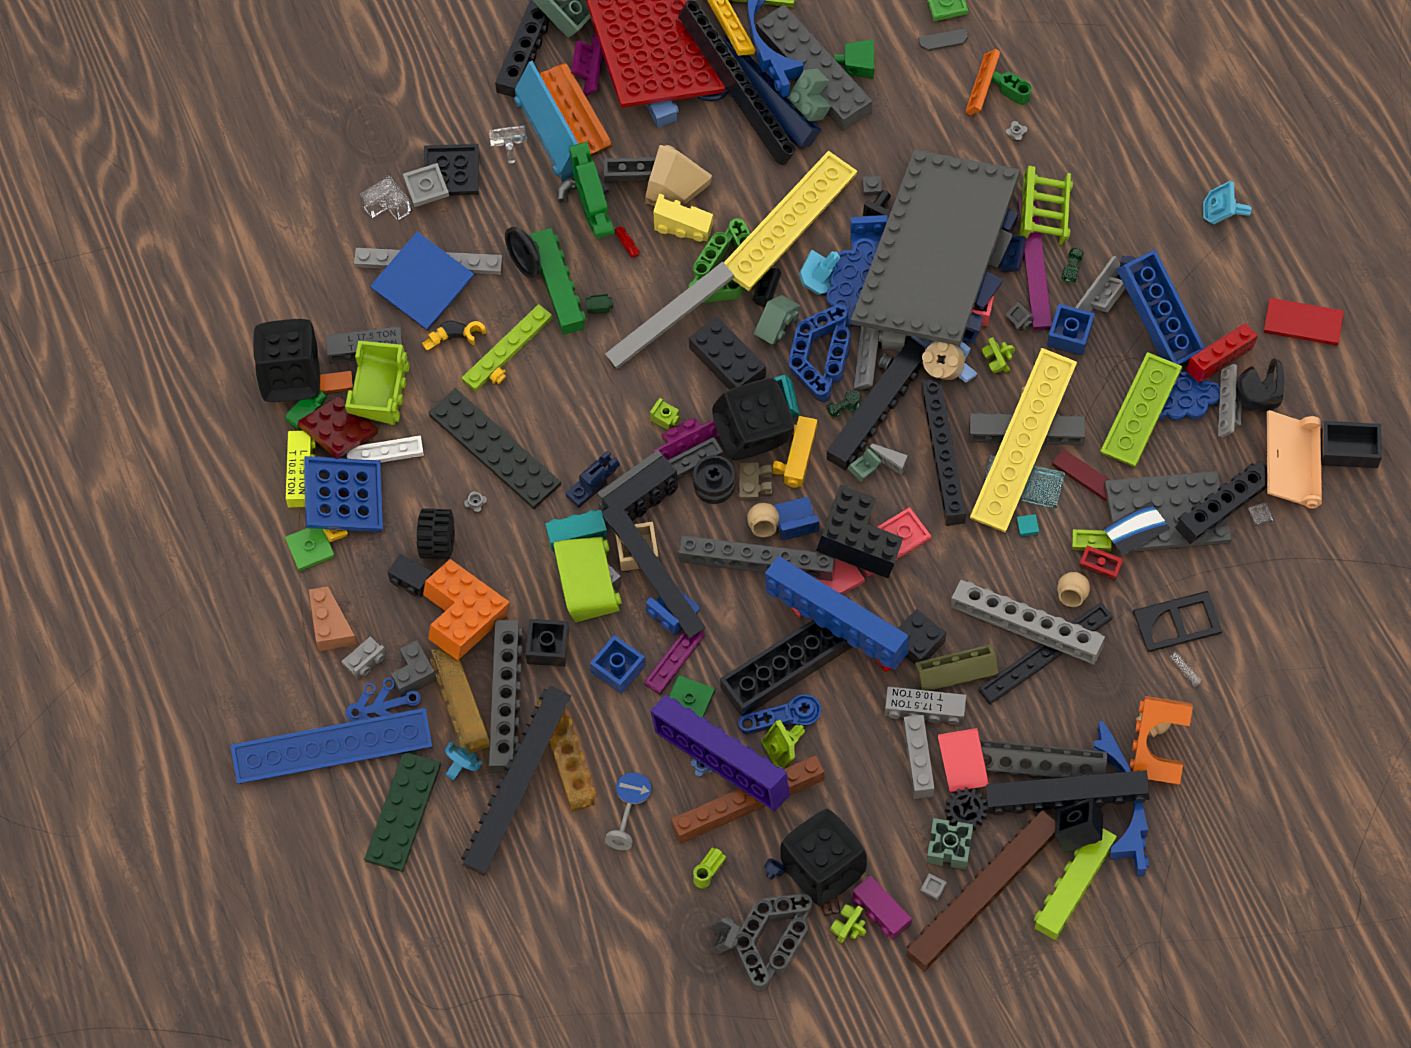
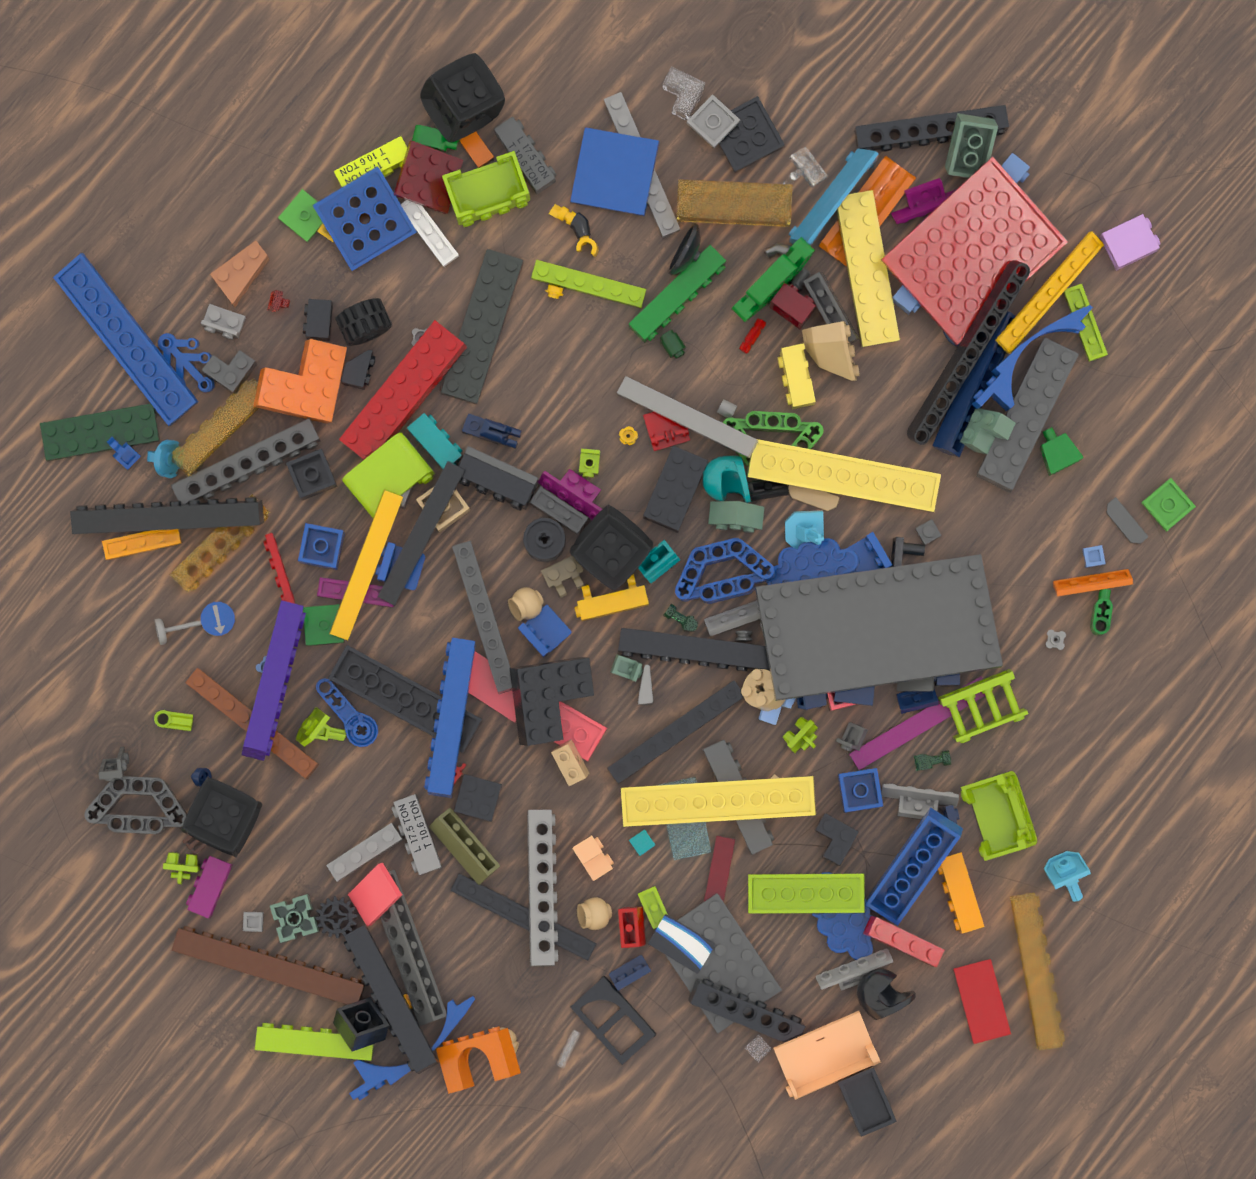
camera: 60 degrees right, 20 degrees up
none -> light orange plate [102,529,182,560]
none -> blue plate [107,437,141,470]
none -> red plate [263,533,296,604]
none -> clear red tile [267,290,290,312]
none -> yellow tile [330,490,403,640]
none -> red brick [339,320,467,460]
none -> black slope [341,350,376,390]
none -> tan brick [551,739,589,786]
none -> light nougat brick [573,836,614,881]
none -> dark blue bracket [609,955,651,991]
none -> yellow plate [619,426,638,445]
none -> red hinge [643,412,690,451]
none -> clear yellow brick [676,179,793,227]
none -> teal piece [703,455,751,503]
none -> light grey hose [717,399,737,418]
none -> dark red brick [770,283,816,330]
none -> tan piece [788,485,840,511]
none -> black brick [815,813,859,866]
none -> light yellow plate [837,190,900,347]
none -> light orange brick [937,852,984,934]
none -> lime windscreen [961,771,1037,861]
none -> clear yellow brick [1010,892,1065,1050]
none -> medium blue plate [1082,545,1106,568]

